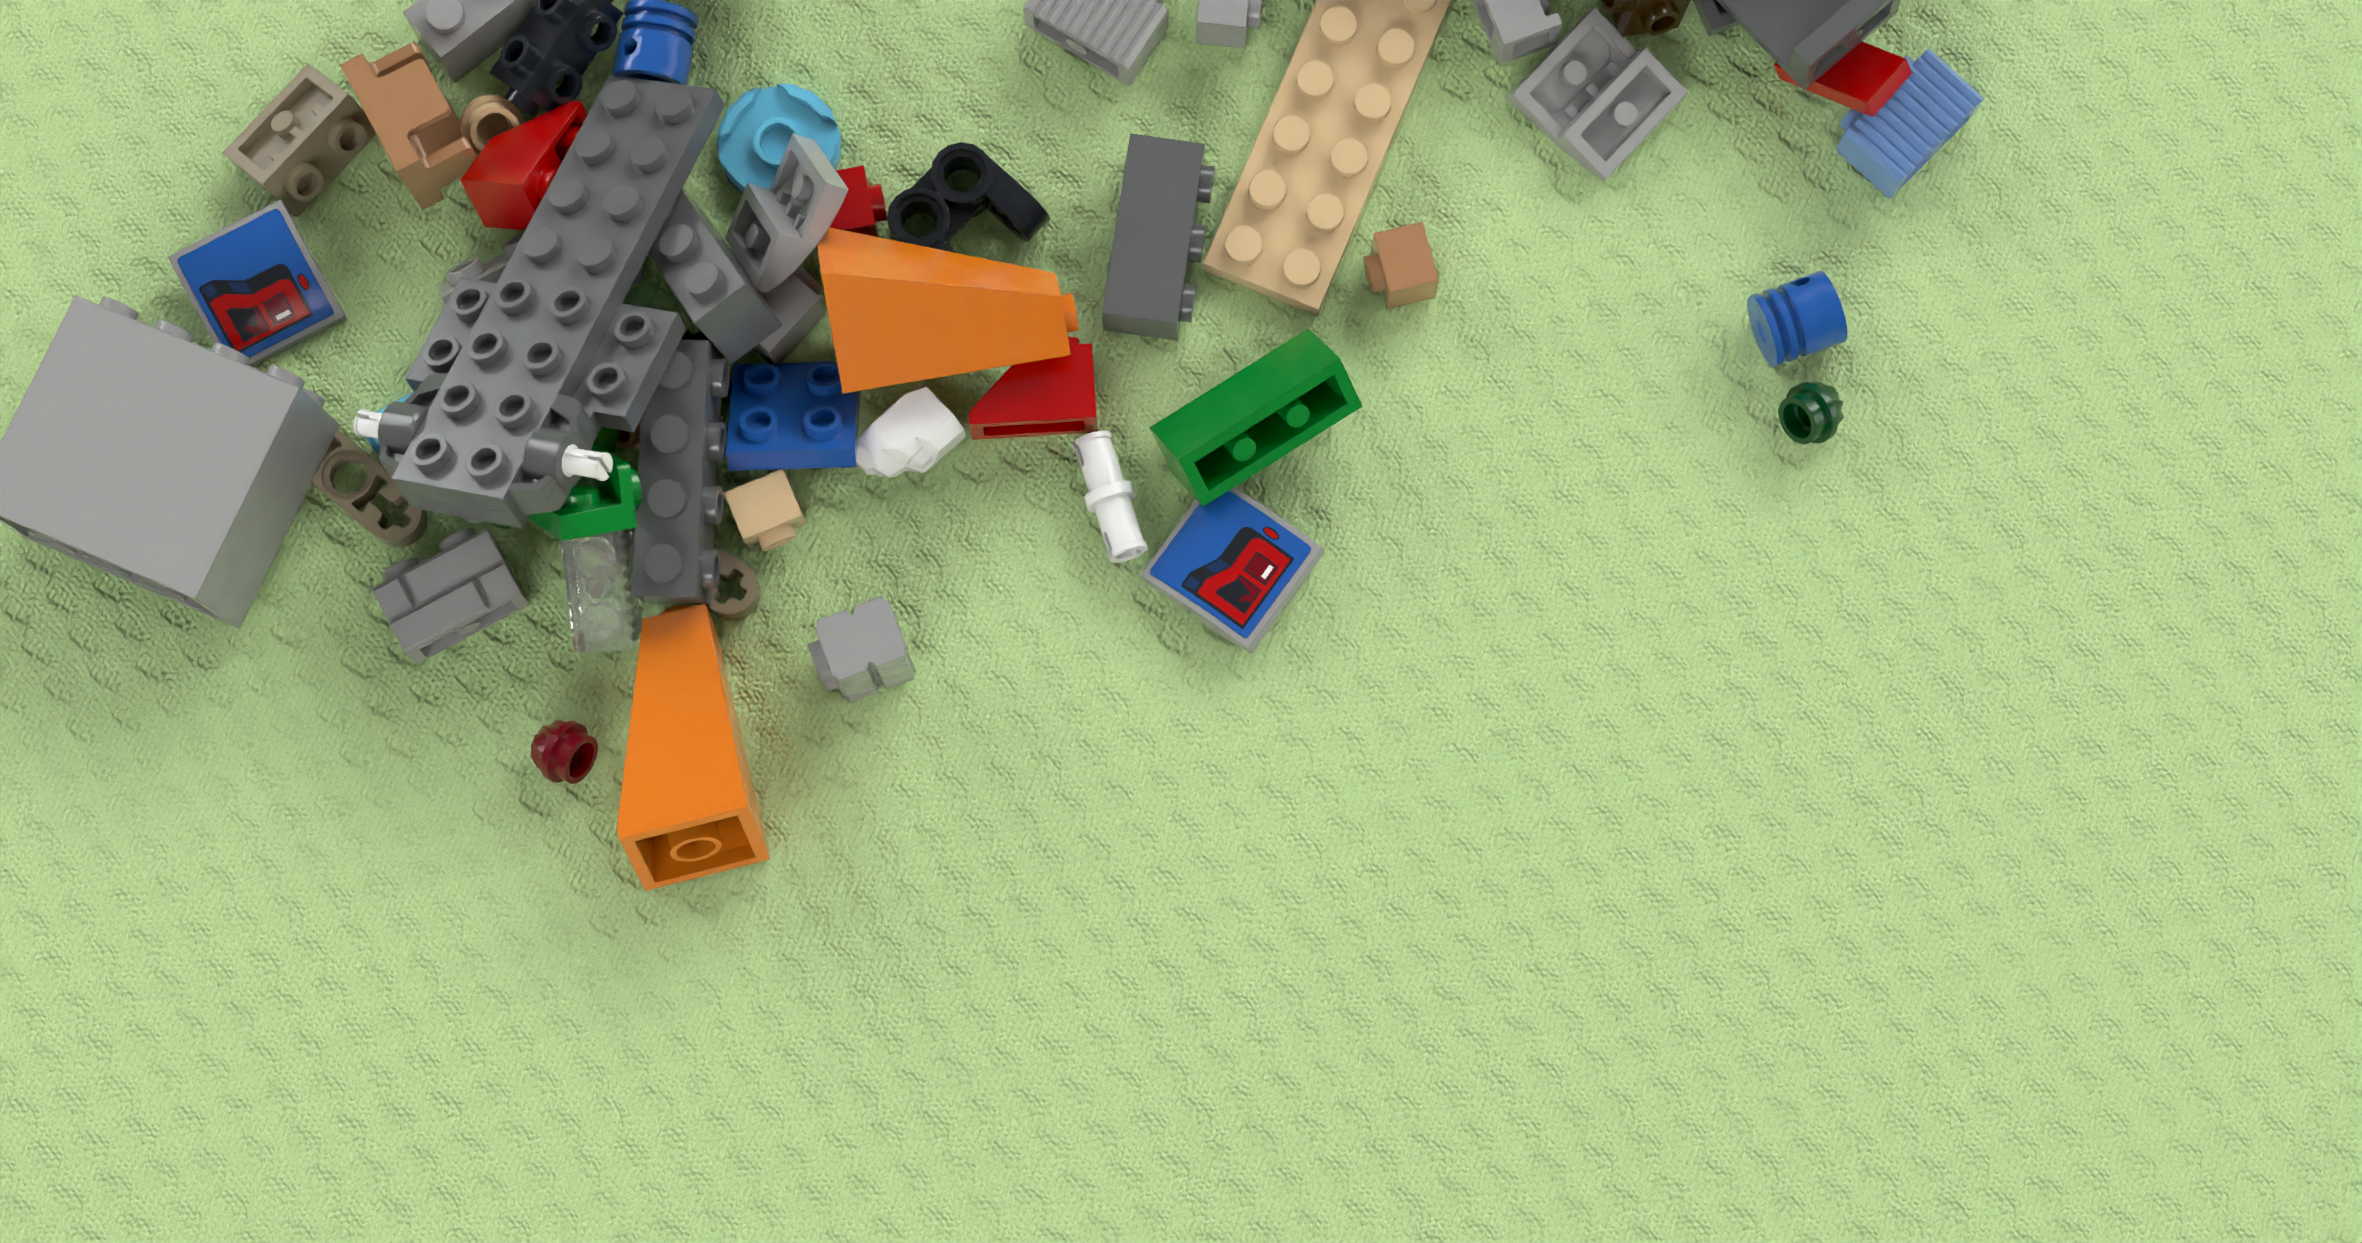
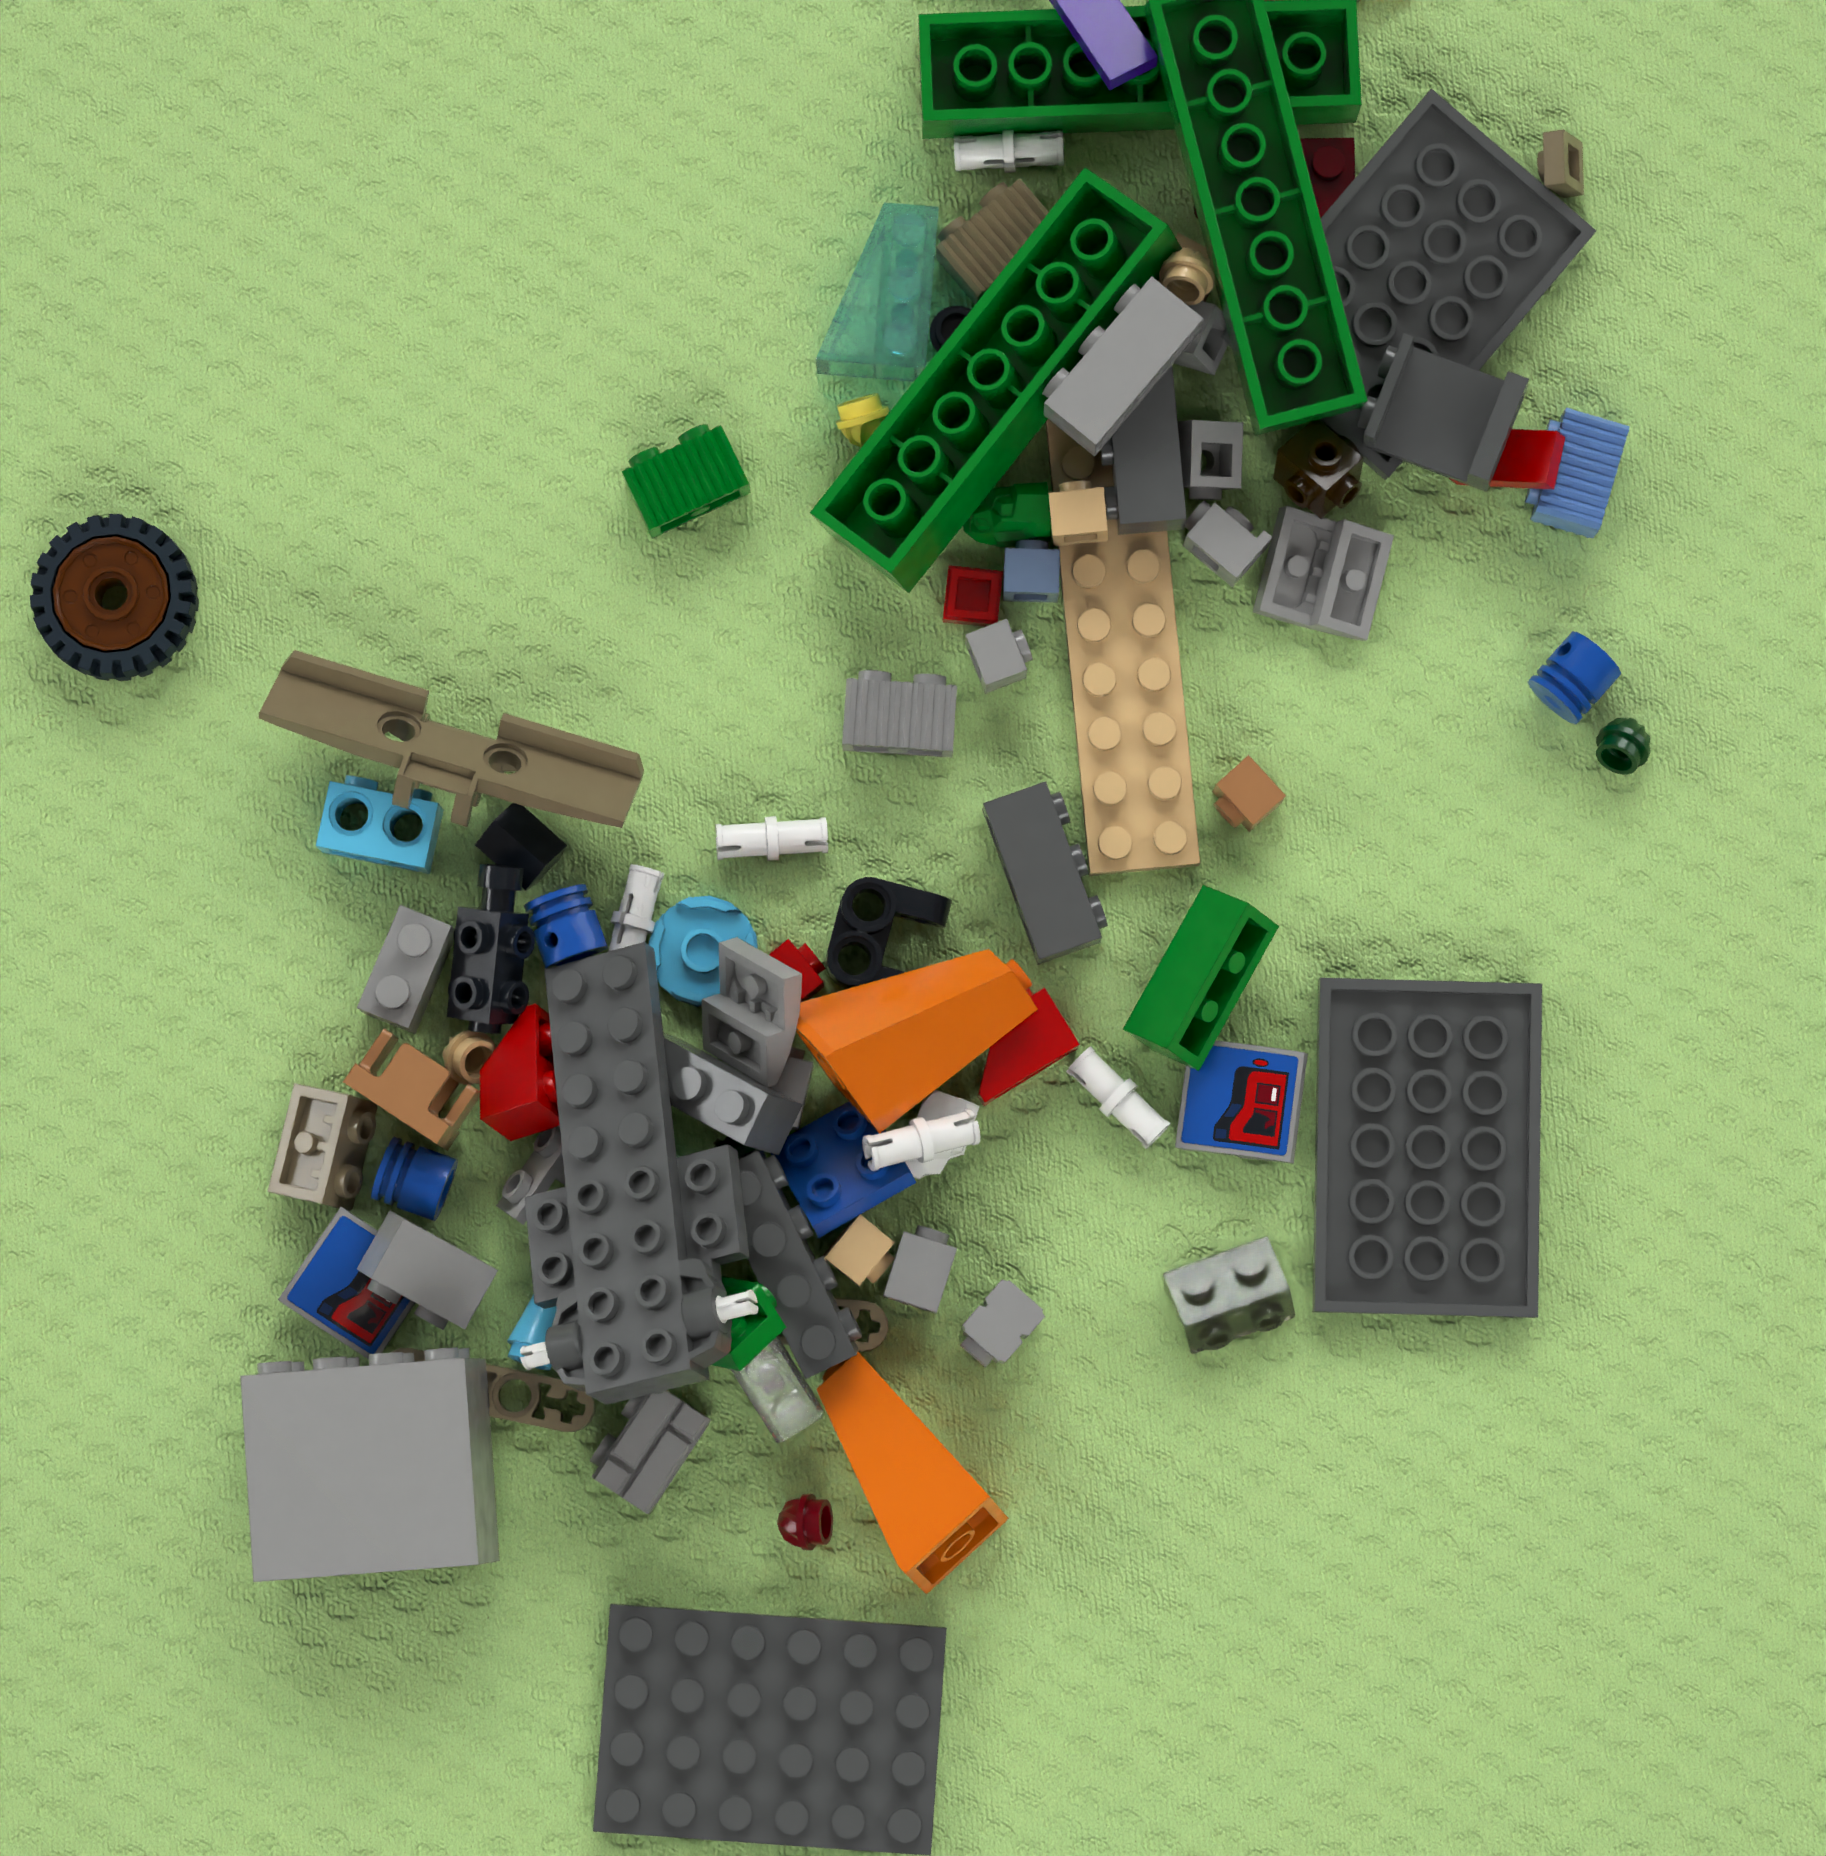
camera: 30 degrees left, 5 degrees up
none -> light grey brick [357,1211,498,1330]
none -> blue piece [371,1136,458,1221]
none -> dark grey plate [593,1603,947,1856]
none -> white pin [608,864,664,952]
none -> white pin [715,816,828,861]
none -> white pin [862,1109,981,1171]
none -> light grey brick [883,1225,957,1314]
none -> clear smoke bracket [1163,1236,1295,1354]
none -> dark grey plate [1312,978,1542,1318]

